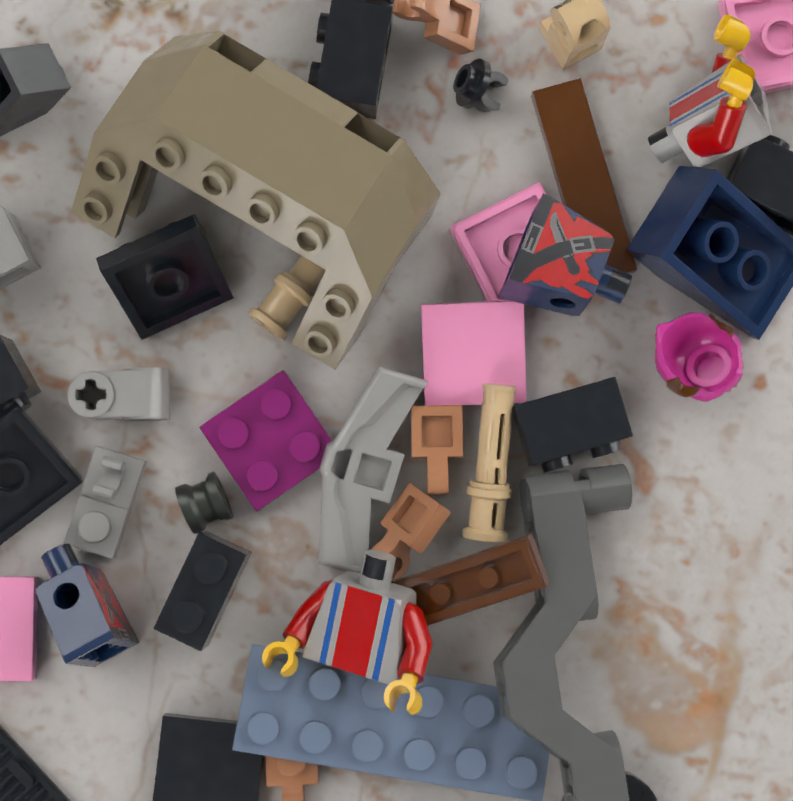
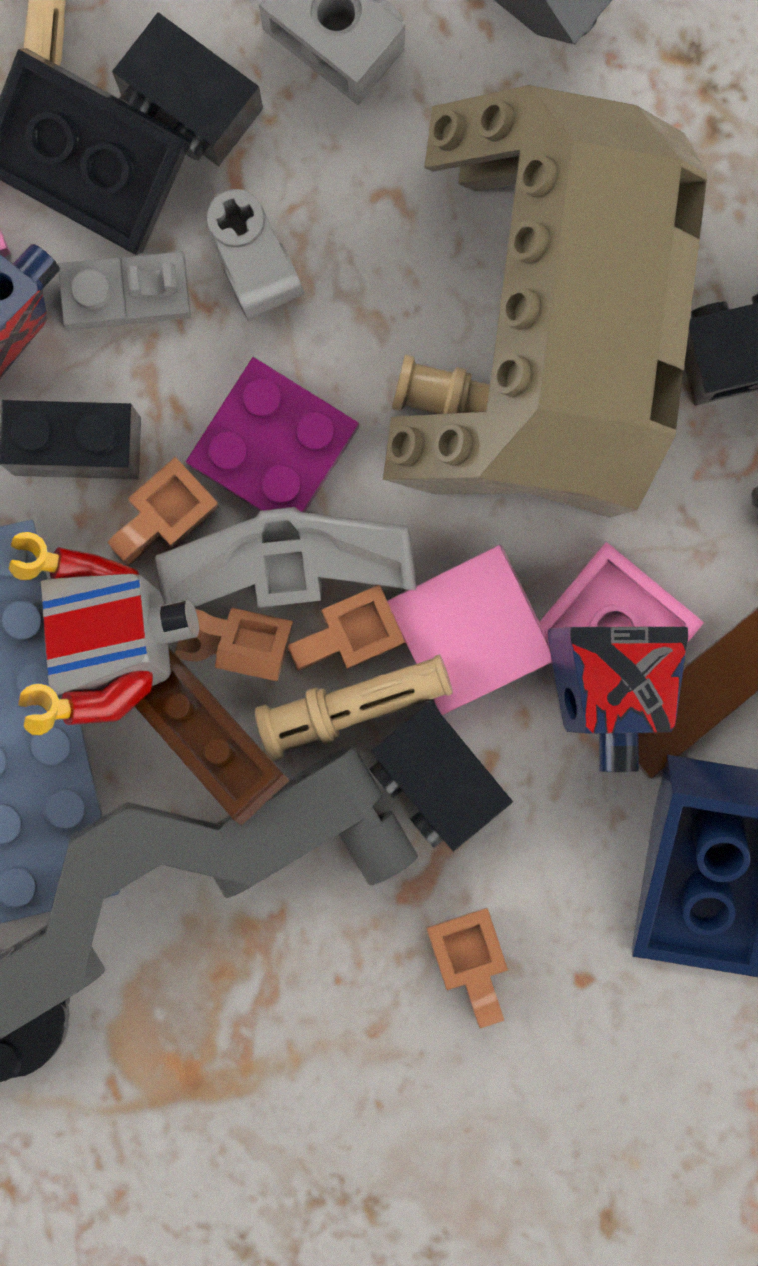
camera: 70 degrees right, 0 degrees up
black bracket [96,214,234,340] -> none
pearl dark grey wheel [175,472,233,534] -> none
dark pink hair [655,312,744,402] -> none
none -> nougat plate [107,457,219,566]
none -> nougat plate [426,907,508,1029]

